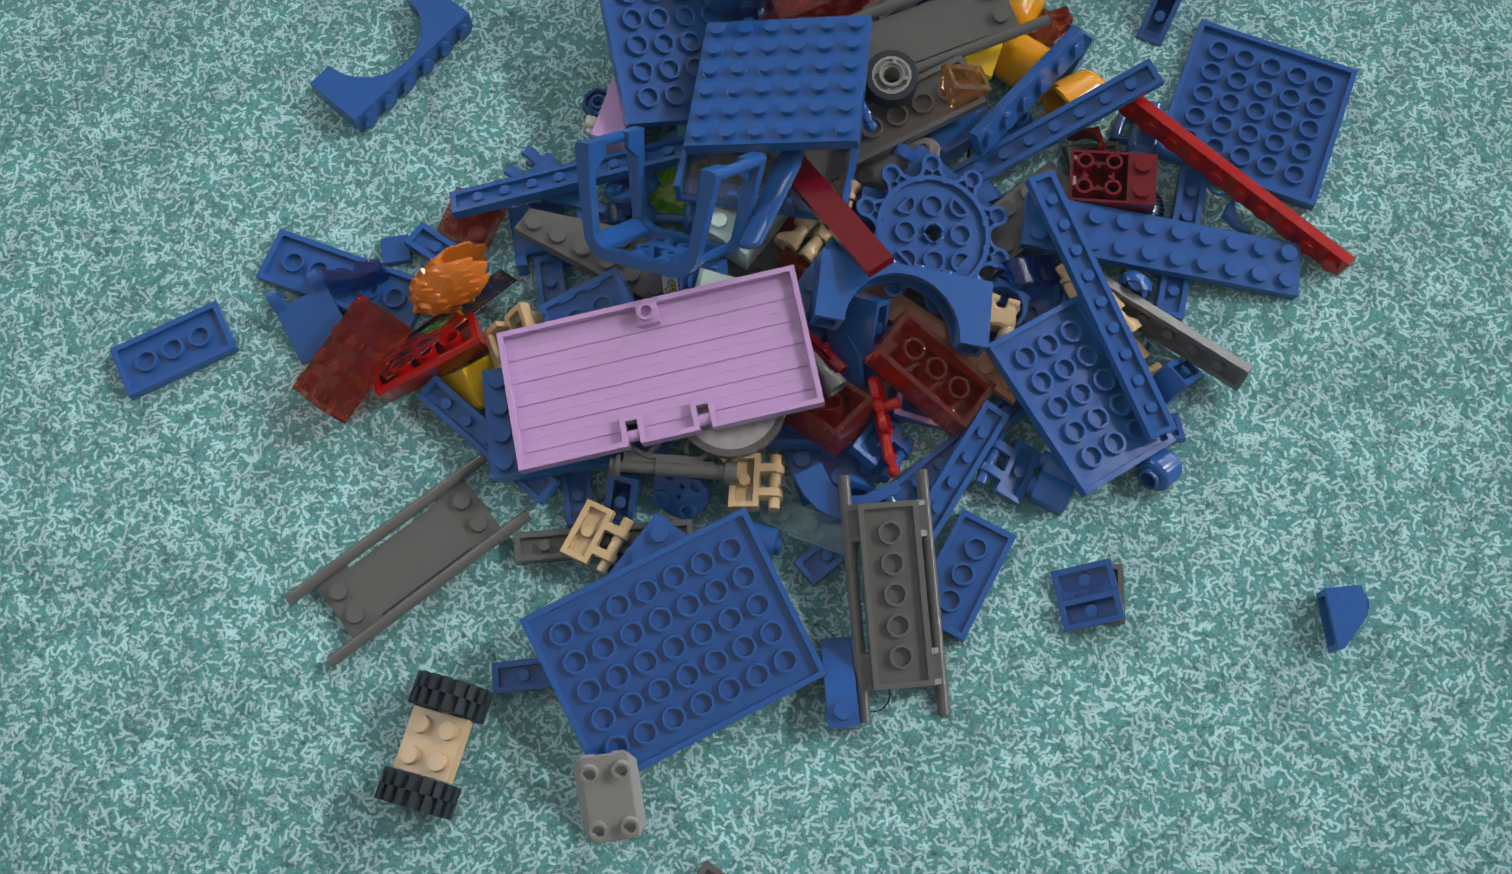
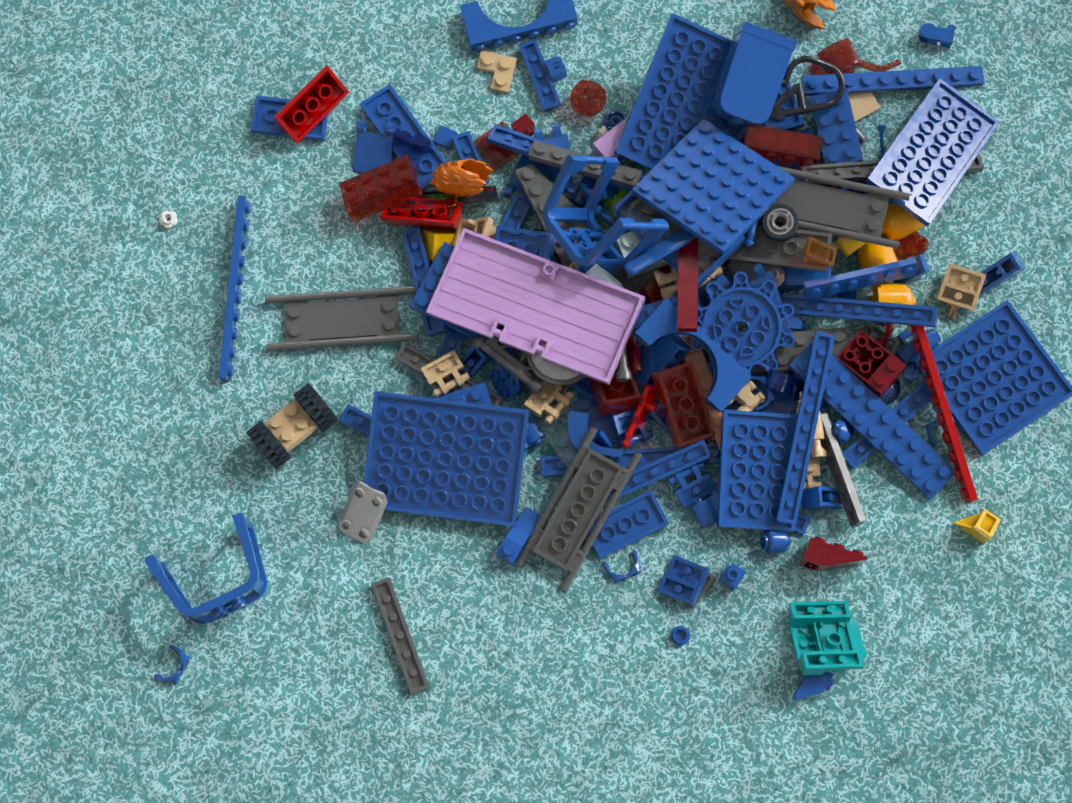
camera: 35 degrees right, 5 degrees up
none -> white plate [159,211,178,228]
none -> blue plate [219,195,251,382]
none -> red slope [274,65,350,144]
none -> tan plate [477,50,517,94]
none -> dark red plate [511,113,535,137]
none -> blue plate [519,39,567,112]
none -> dark grey plate [528,140,642,189]
none -> clear red plate [570,80,607,117]
none -> blue cap [603,550,641,583]
none -> blue plate [670,626,690,646]
none -> blue window [719,563,746,591]
none -> teal slope [788,601,867,675]
none -> dark red slope [799,536,868,572]
none -> blue plate [904,364,919,384]
none -> tan plate [937,263,986,319]
none -> yellow slope [954,509,1001,544]

